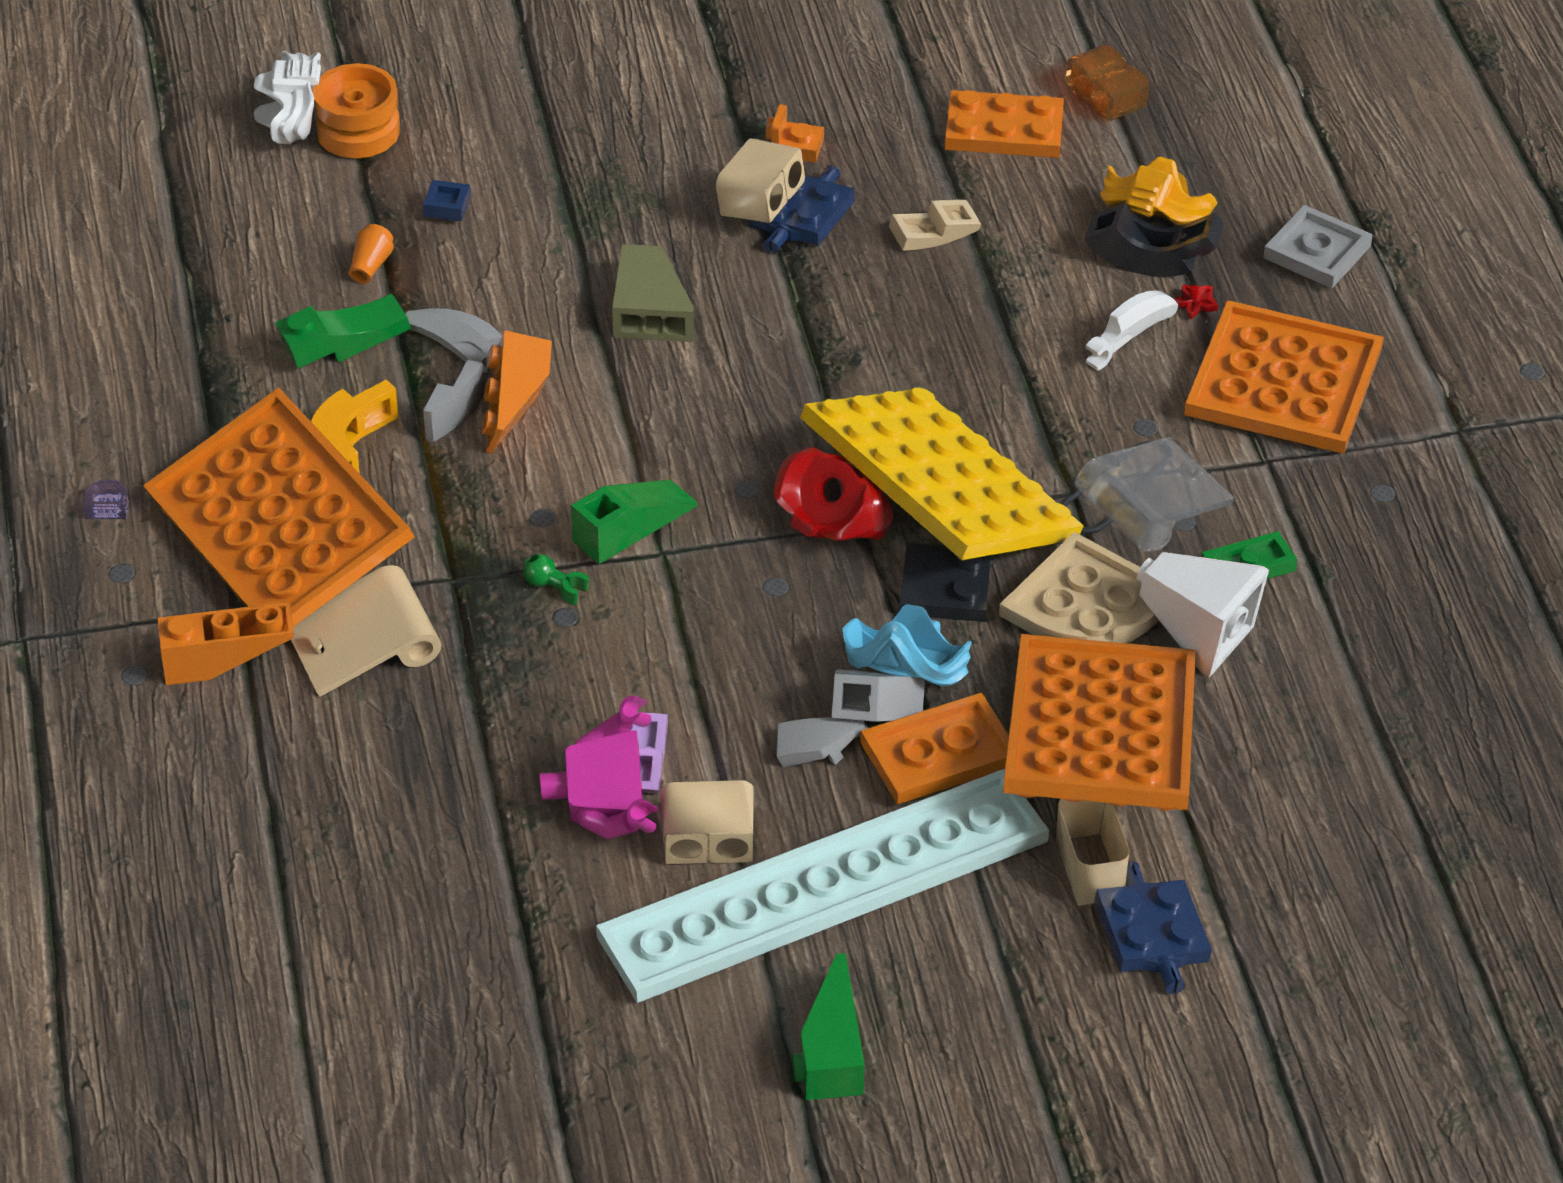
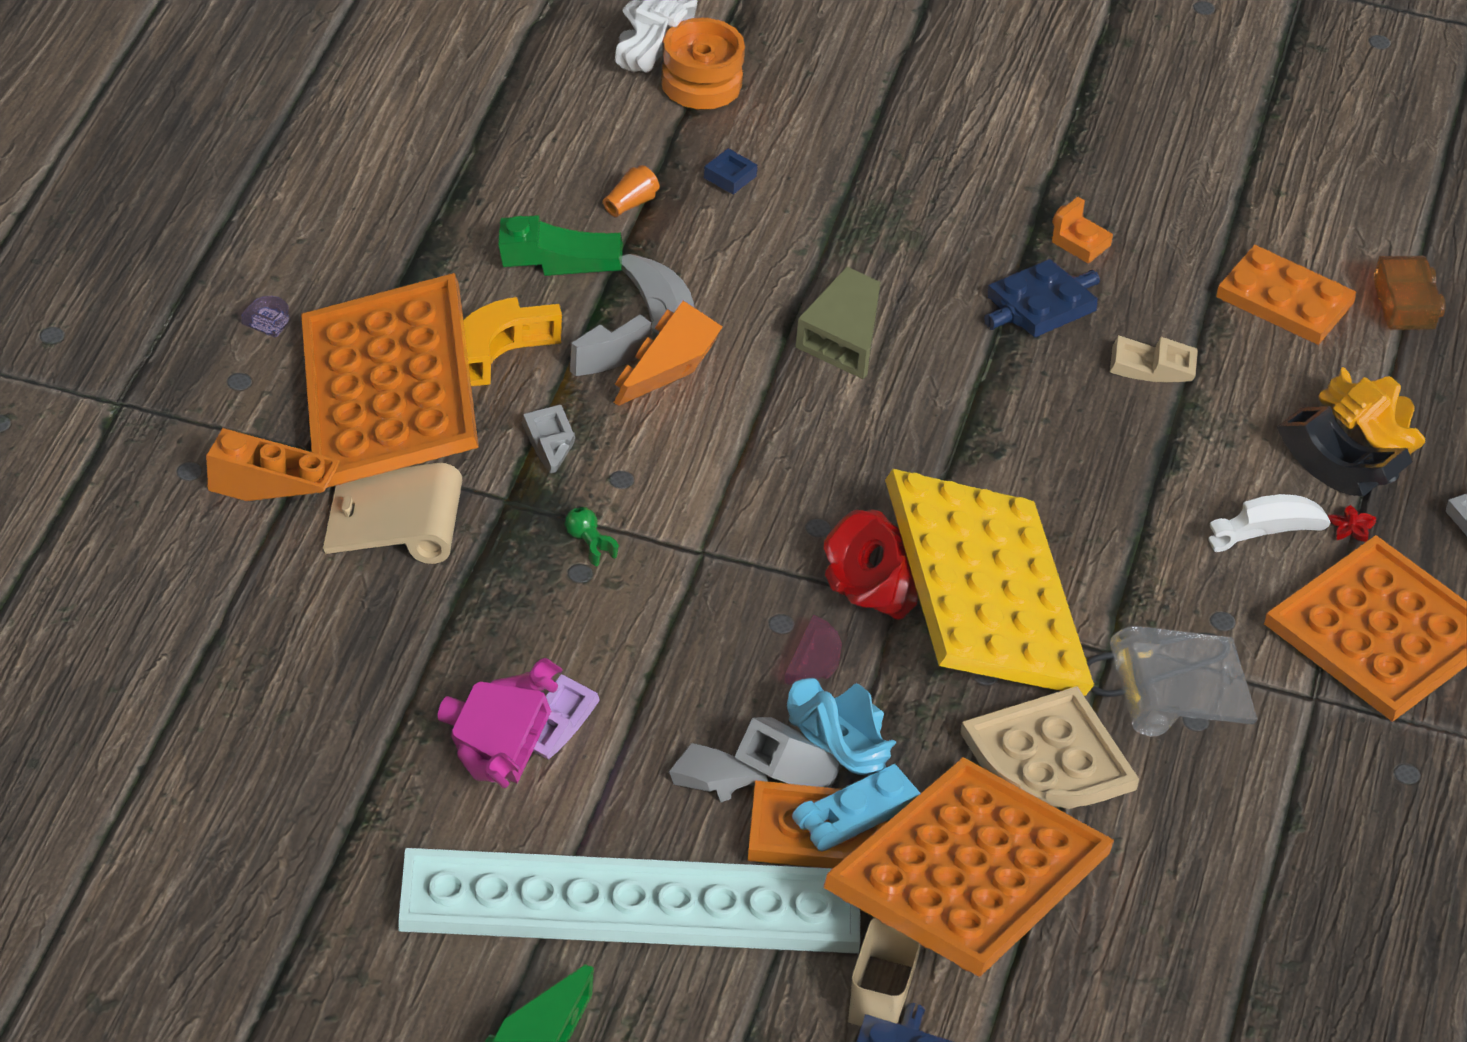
camera: 25 degrees right, 0 degrees up
green slope [571,480,697,564] -> none
tan piece [660,780,754,864] -> none
tan piece [716,138,805,223] -> none
black plate [900,543,991,622] -> none
white slope [1136,552,1269,678] -> none
green plate [1201,531,1297,579] -> none
none -> light grey slope [522,405,575,473]
none -> clear pink tile [784,615,842,685]
none -> medium azure plate [792,764,921,851]

